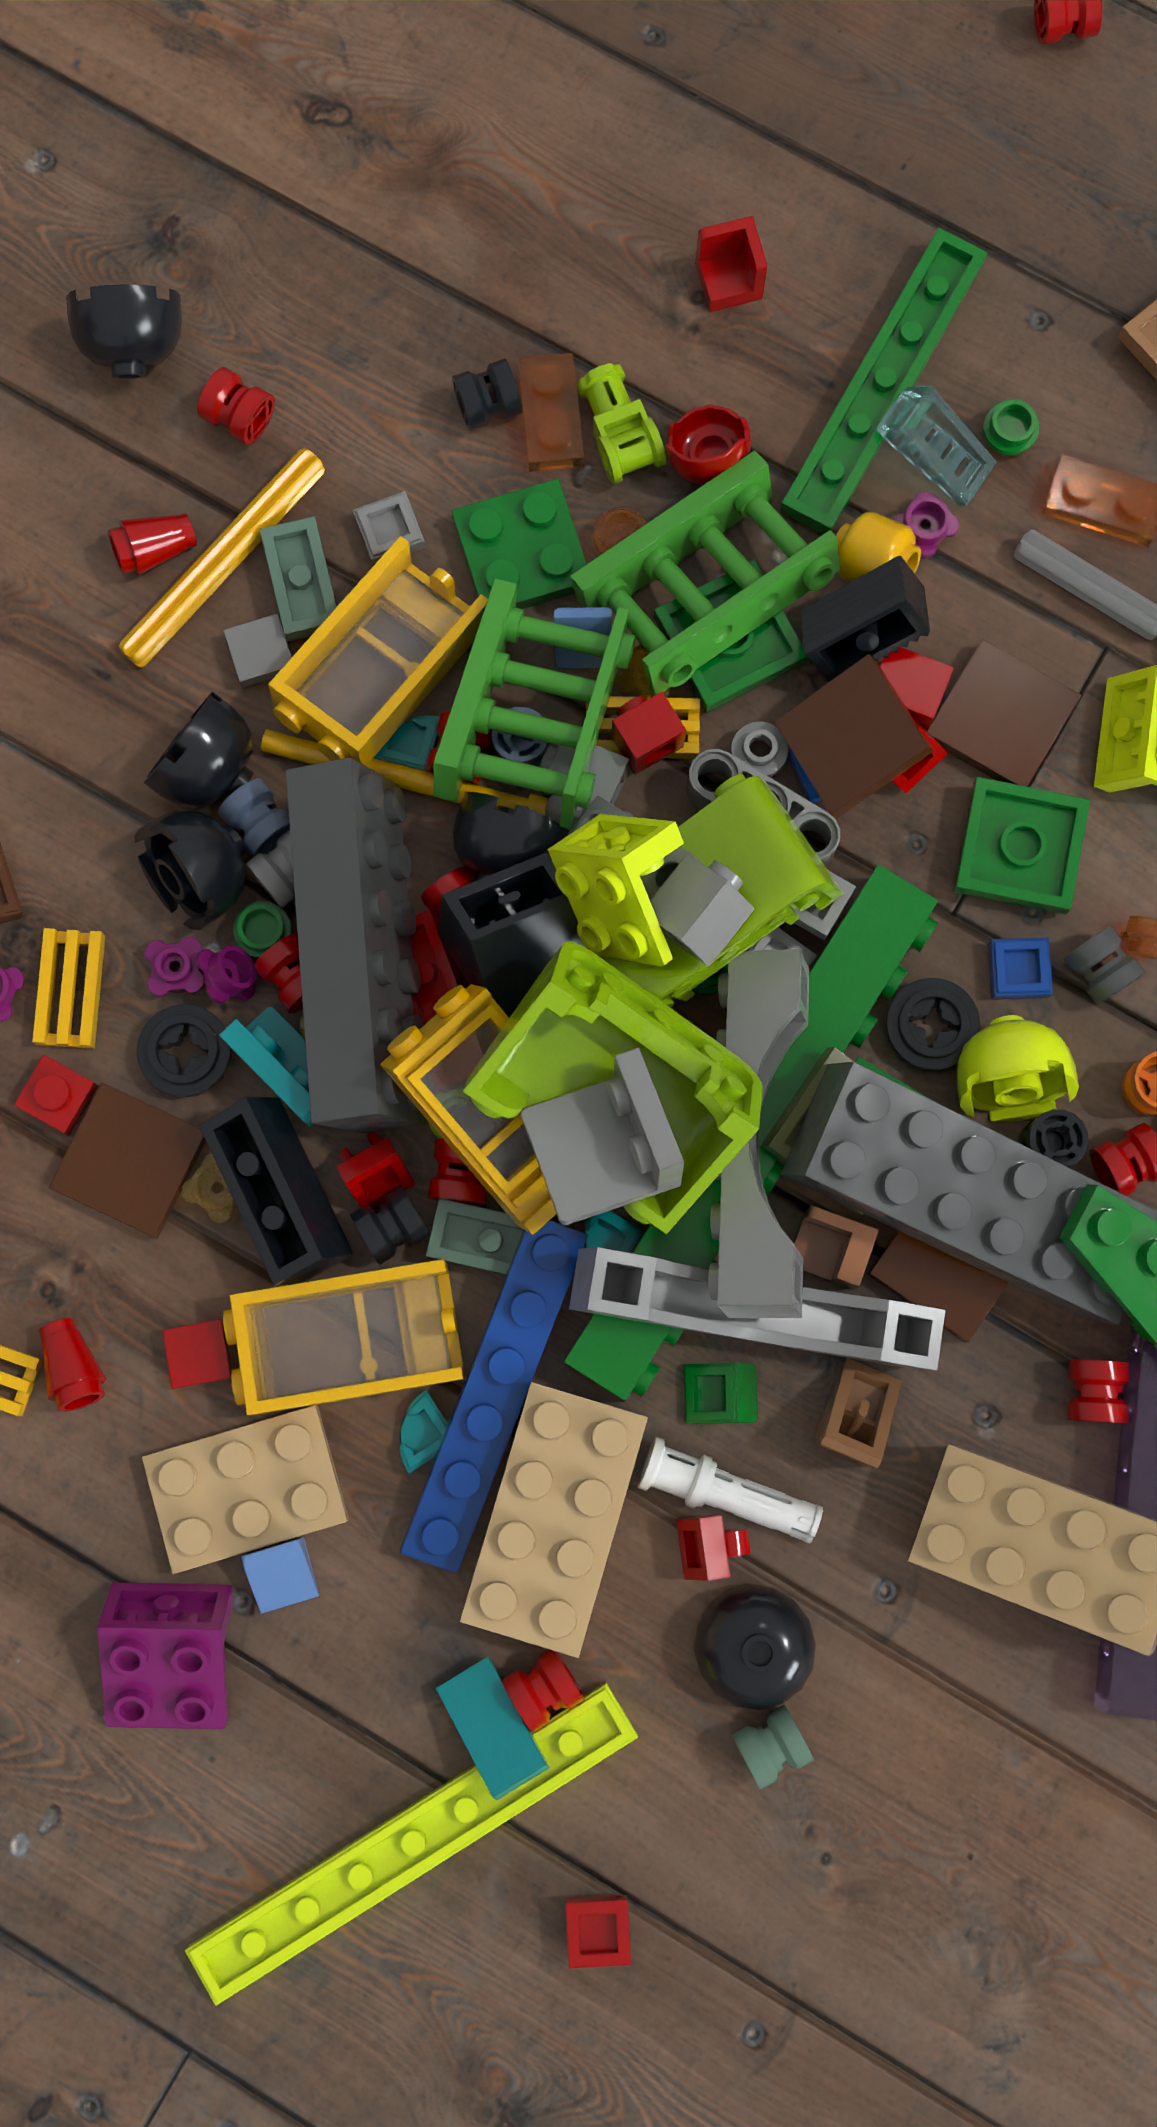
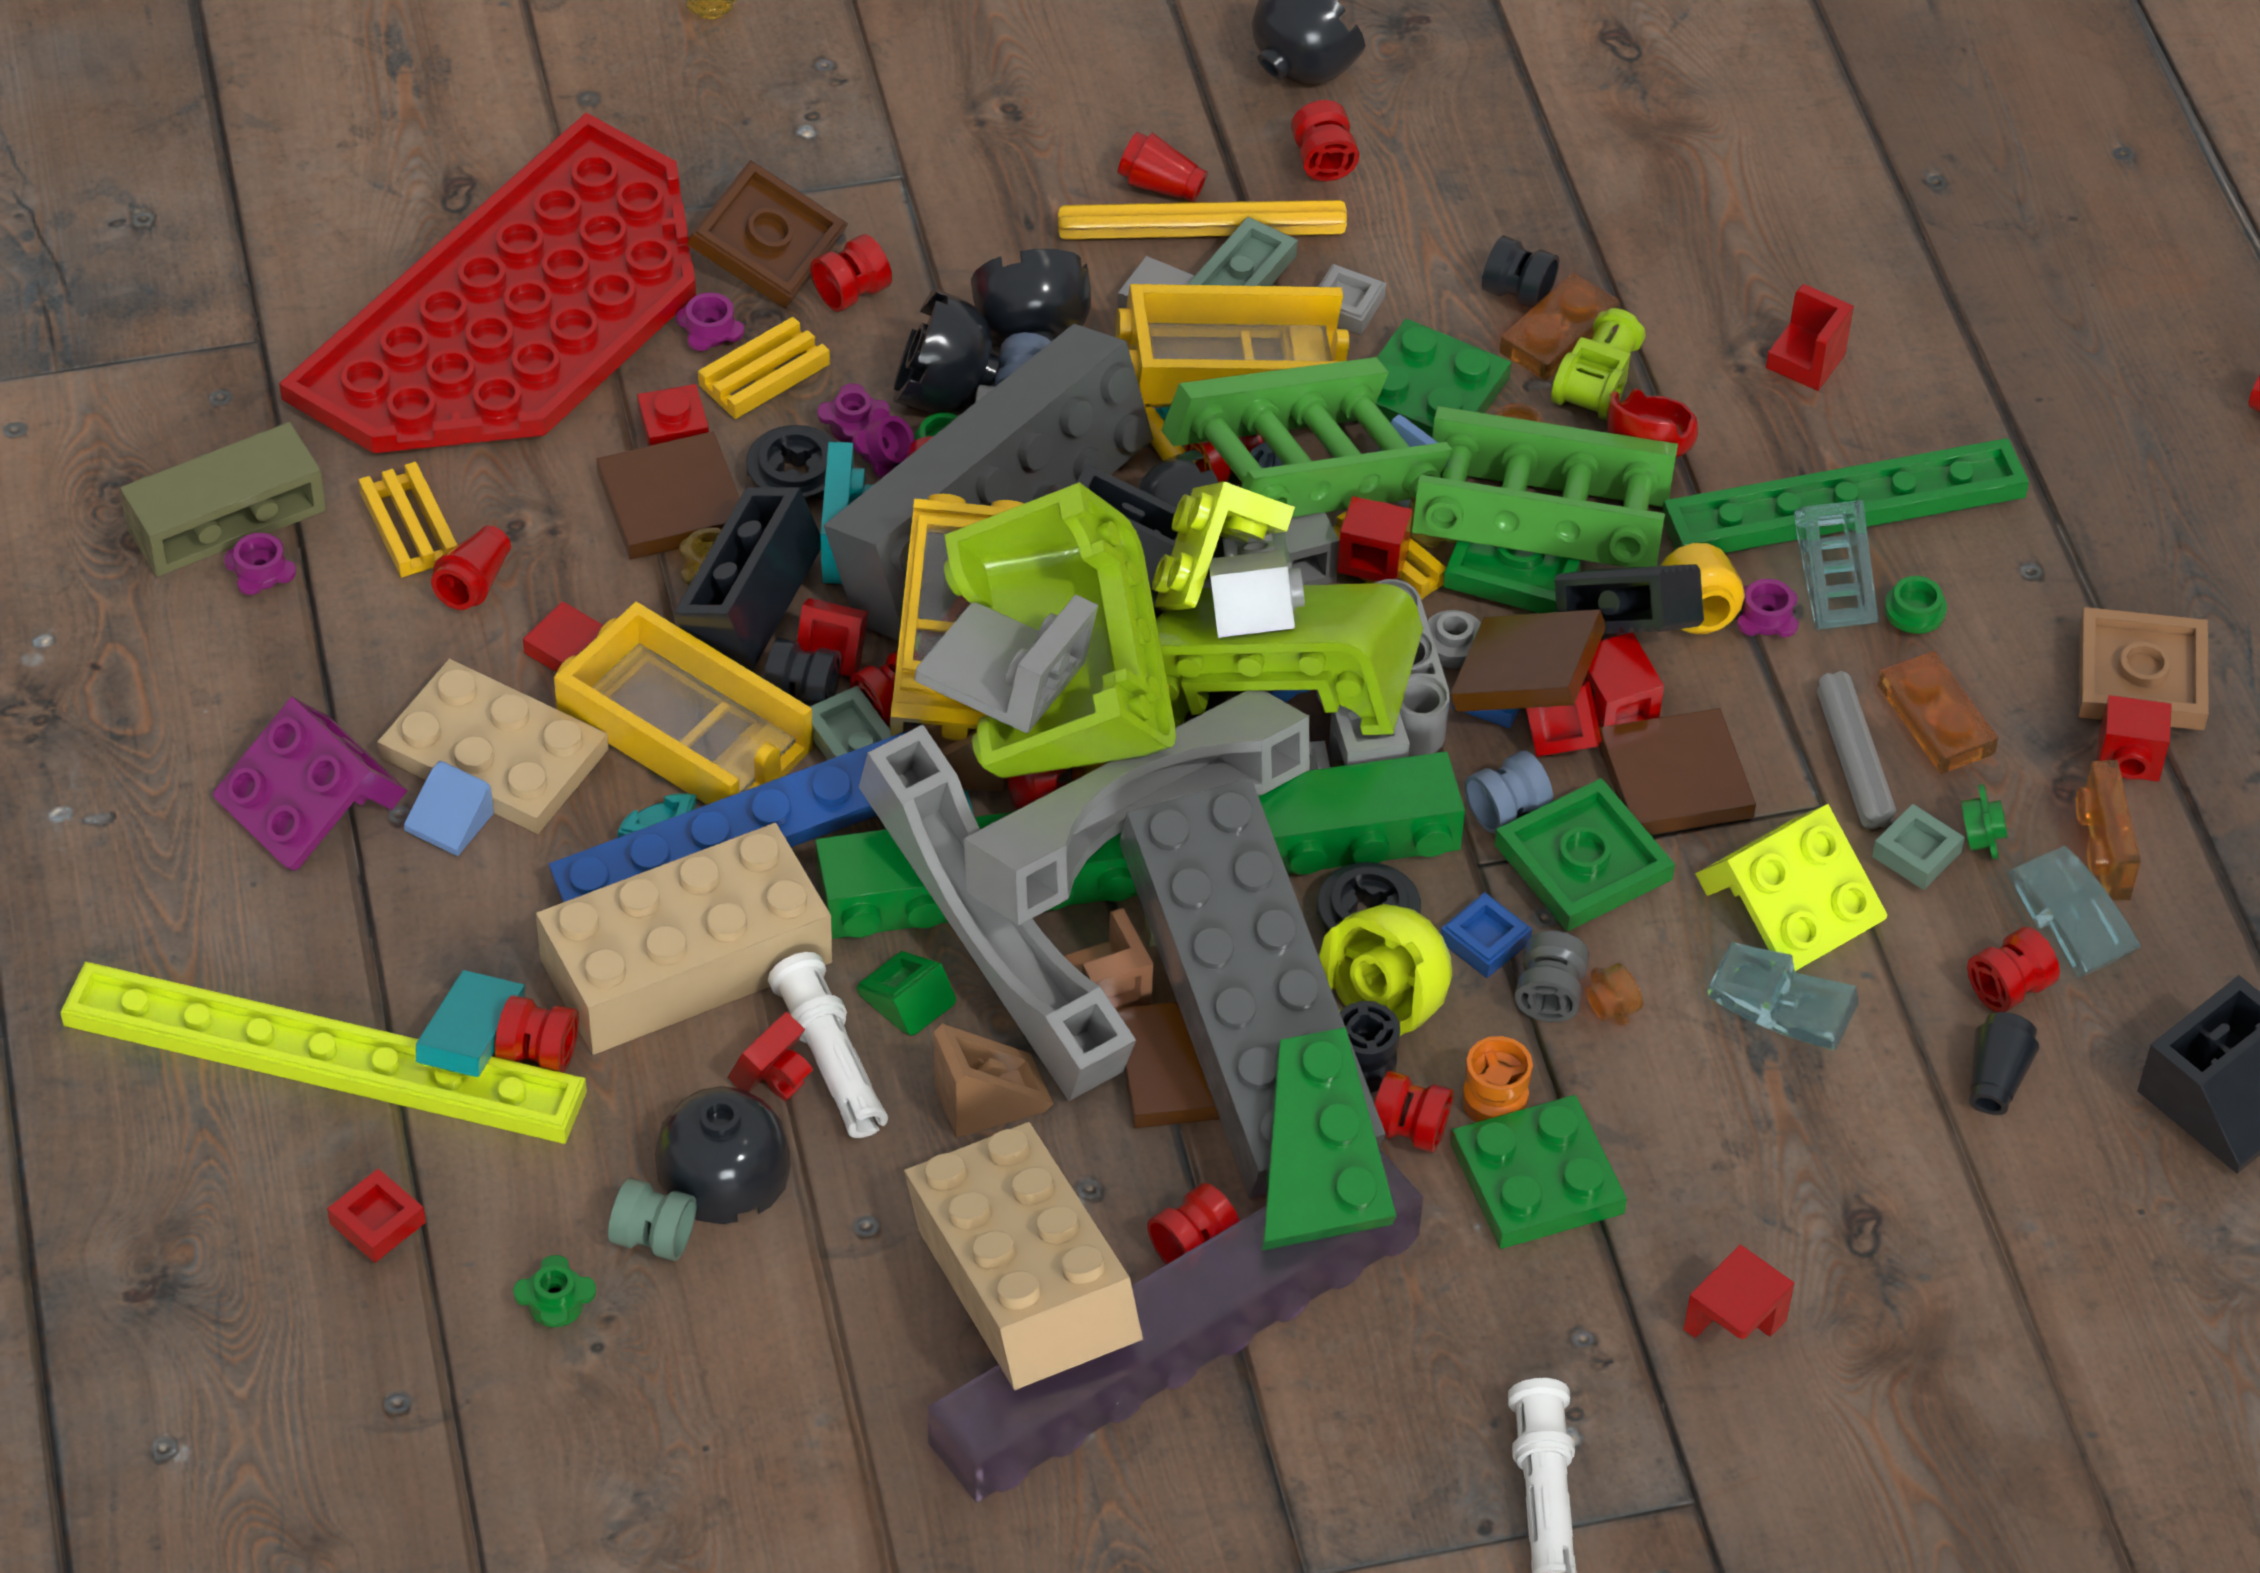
camera: 45 degrees right, 30 degrees down
none -> green plate [513,1255,596,1328]
none -> red wheel [810,234,892,312]
none -> sand blue wheel [1464,751,1553,834]

